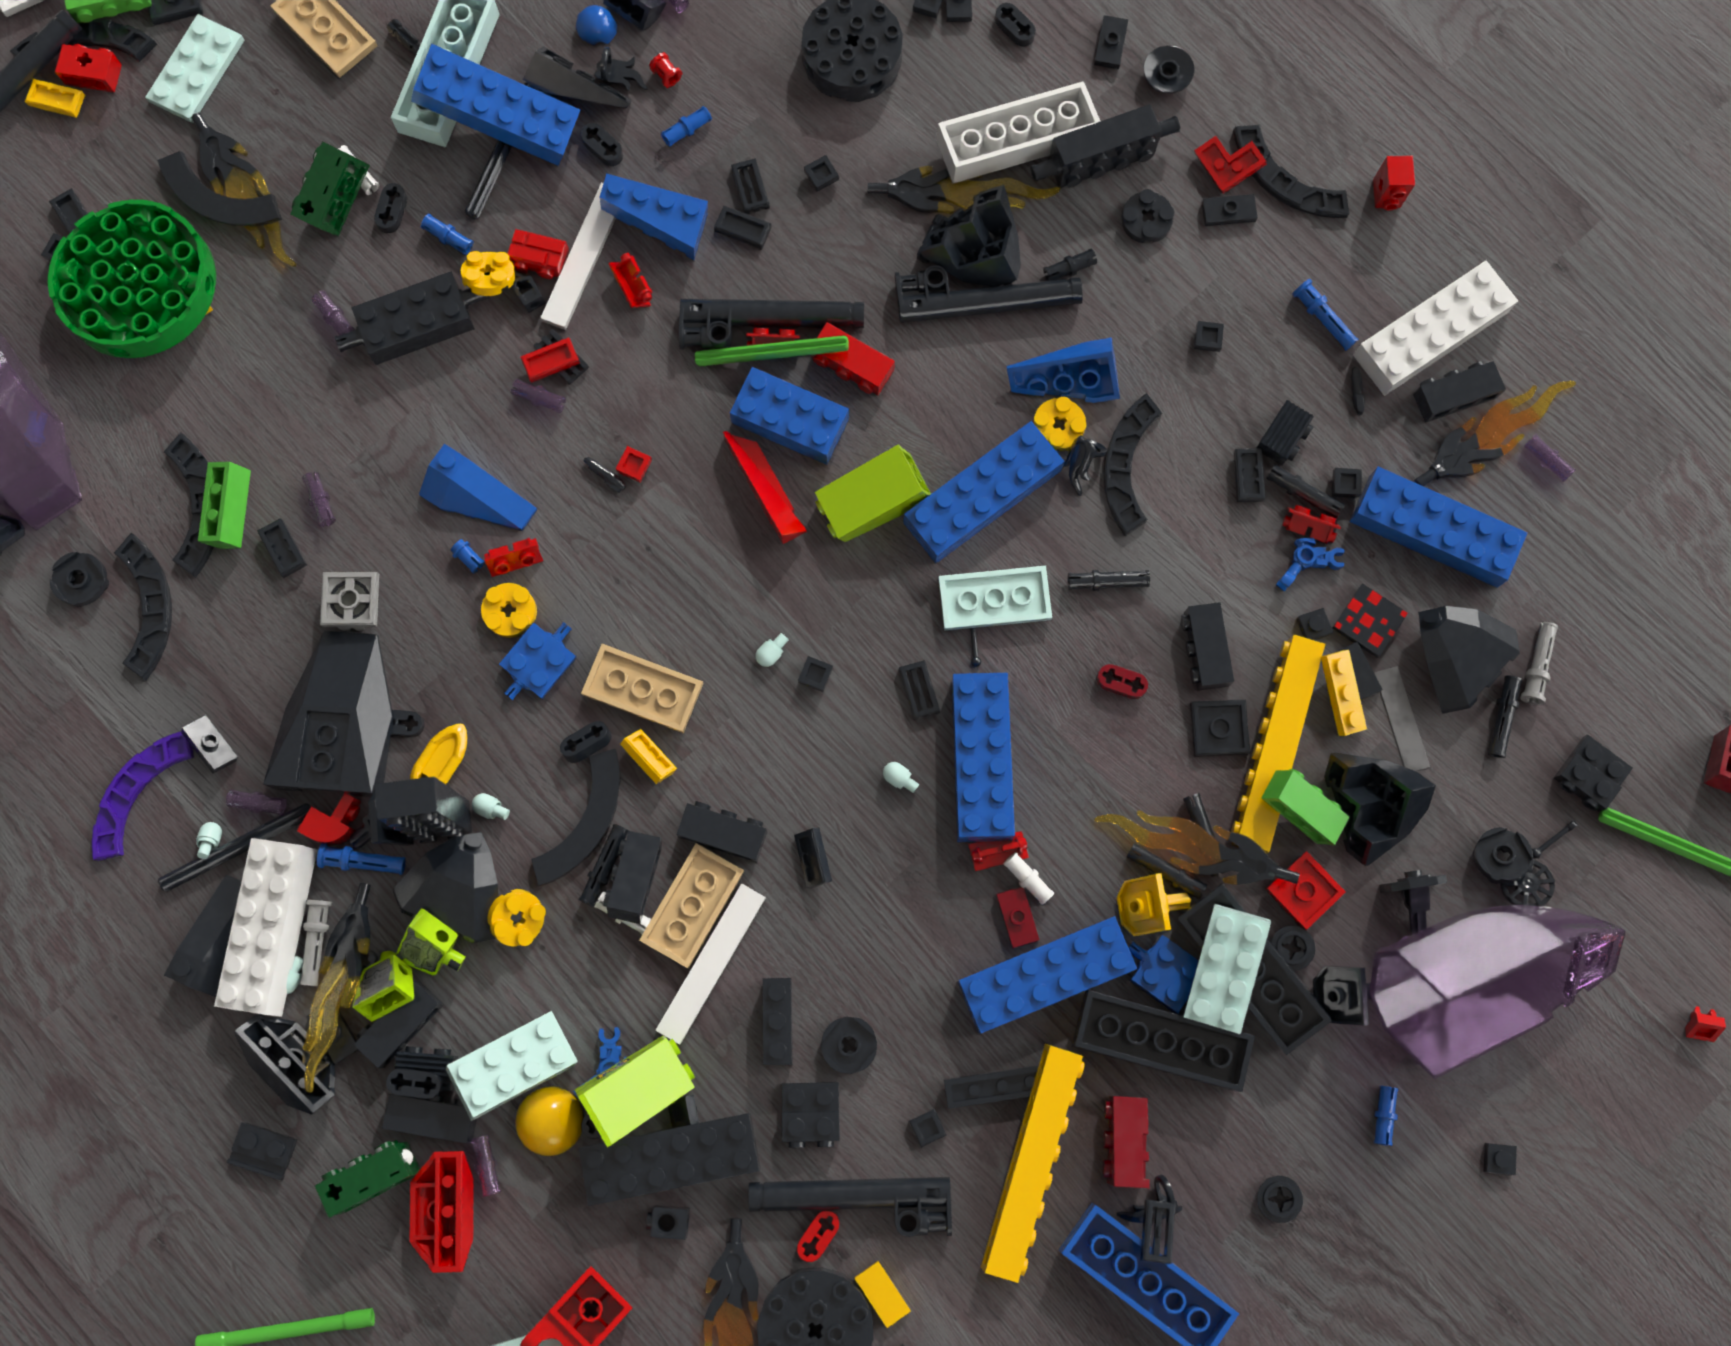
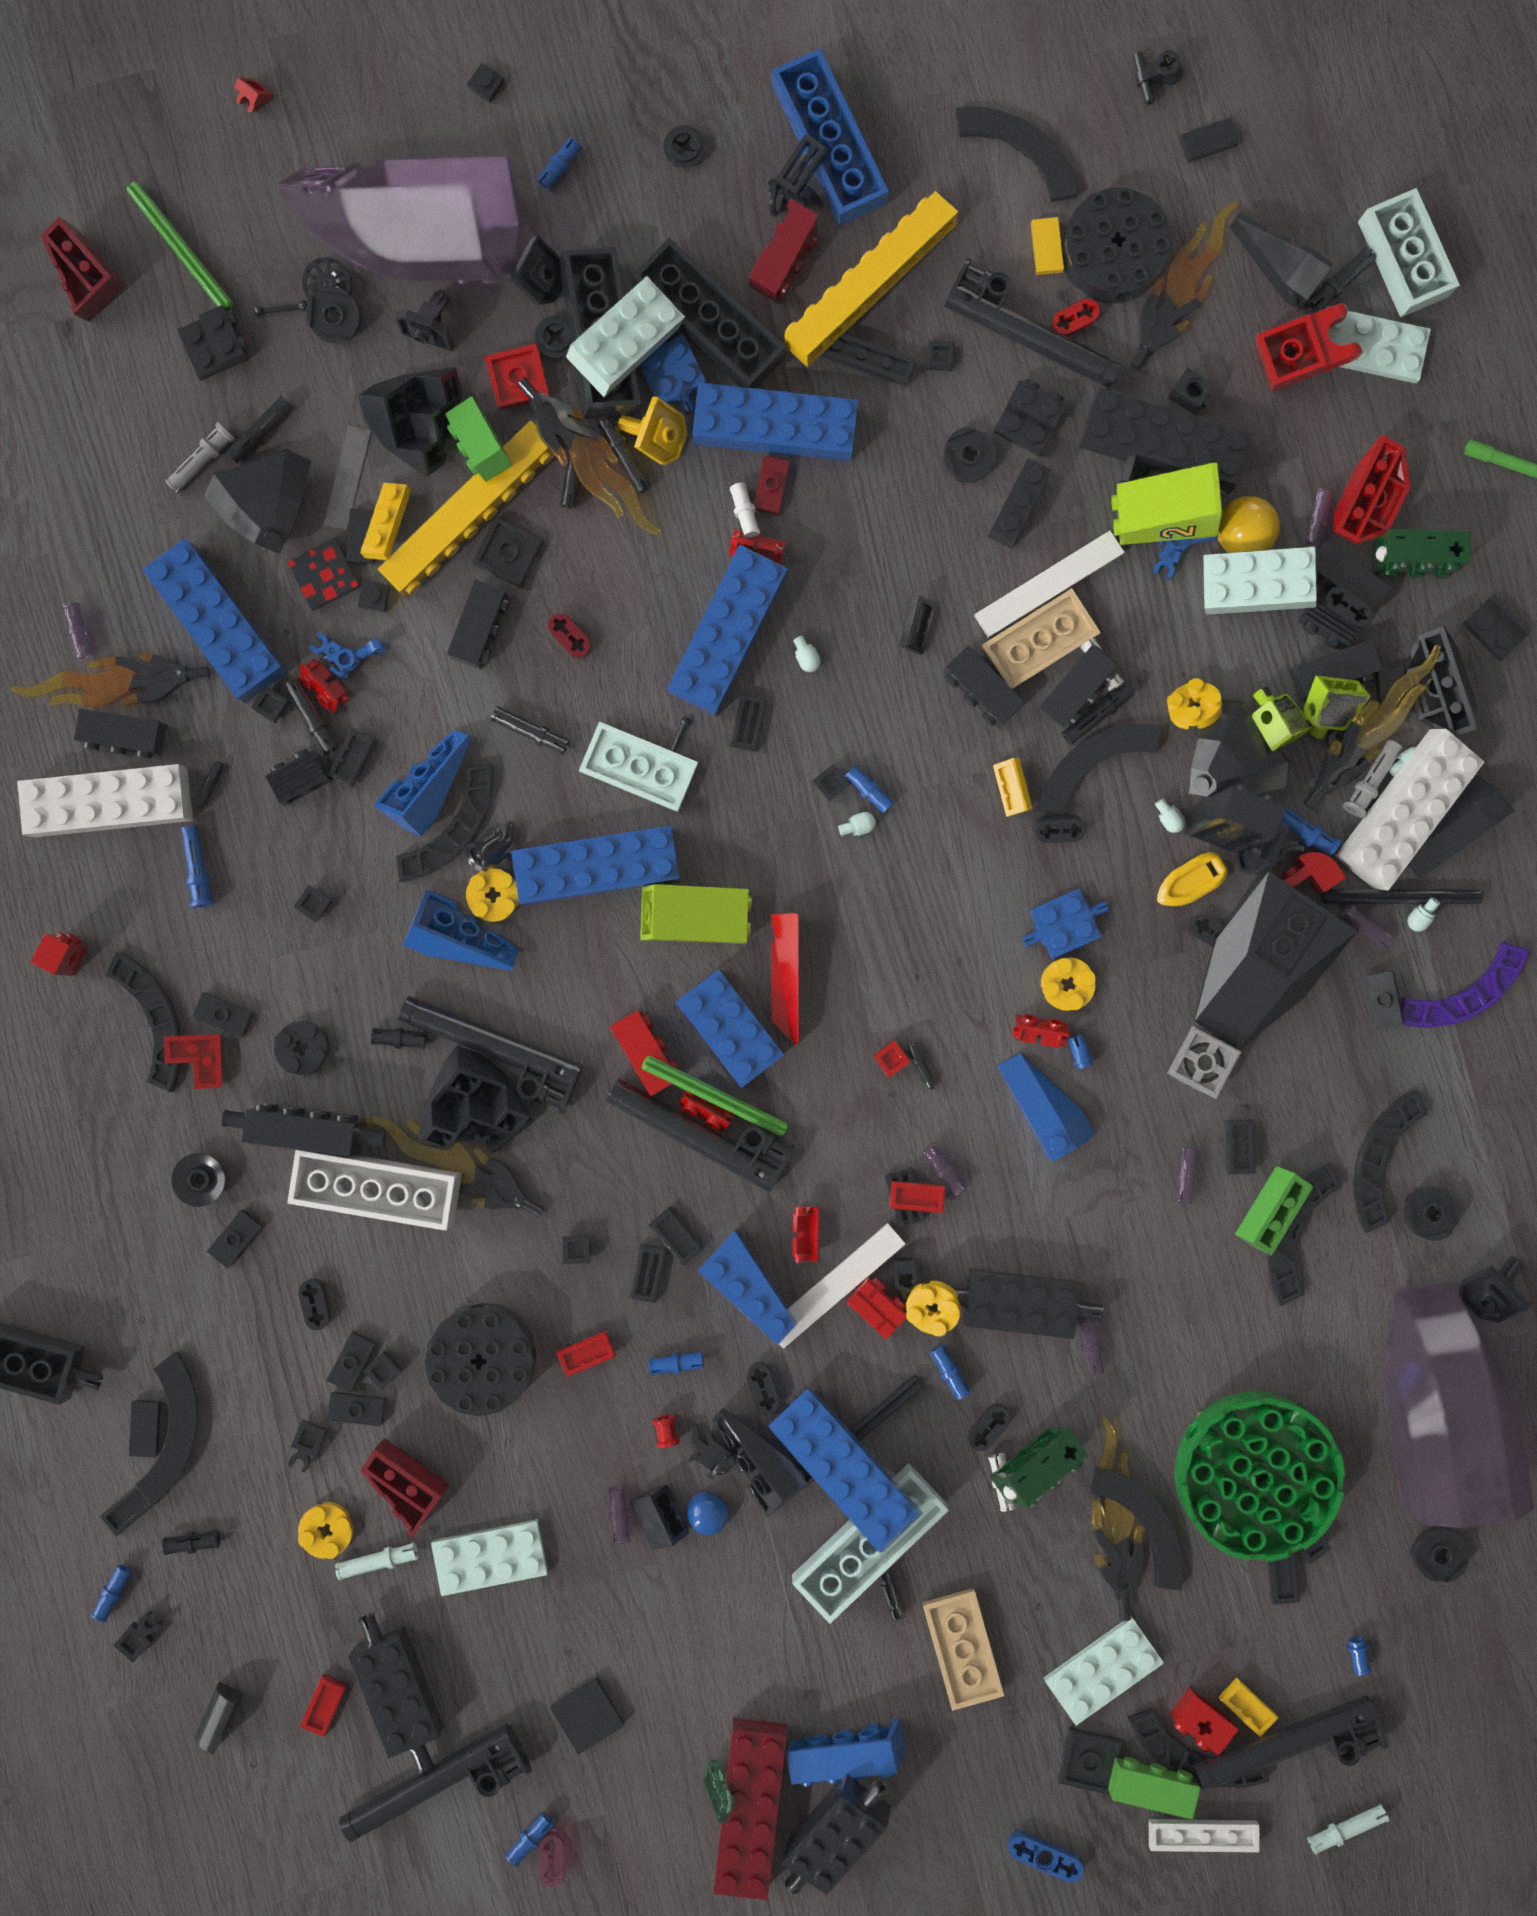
camera: 150 degrees left, 10 degrees up
tan plate [581,644,704,733] -> none
none -> blue wedge [374,730,471,837]
none -> red plate [556,1330,617,1377]
none -> blue pin [844,765,894,813]

